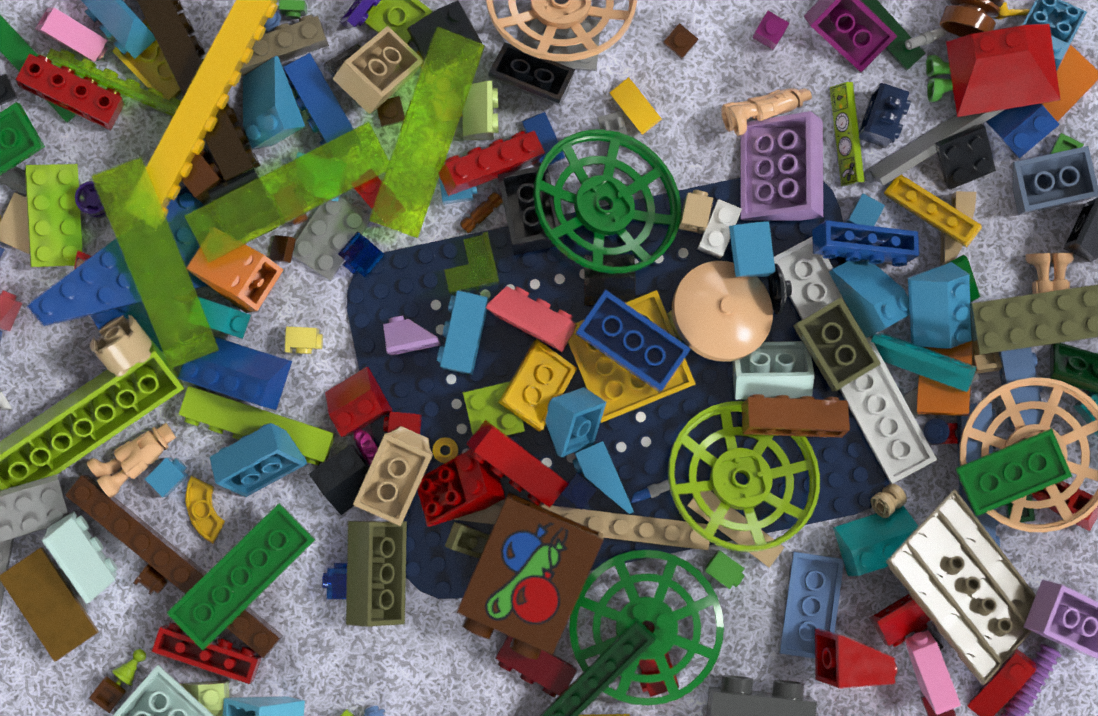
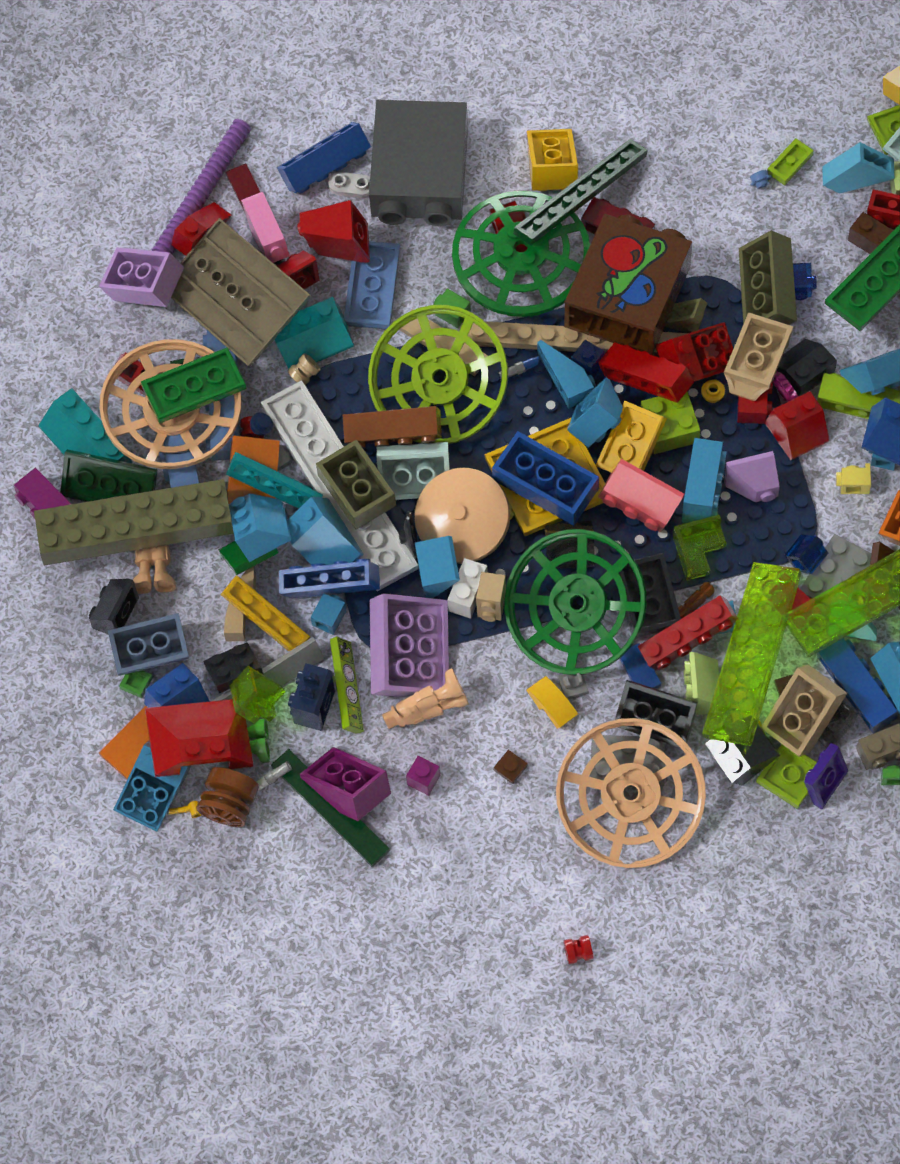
camera: 175 degrees left, 20 degrees down
none -> clear neon green panel [230,665,285,724]

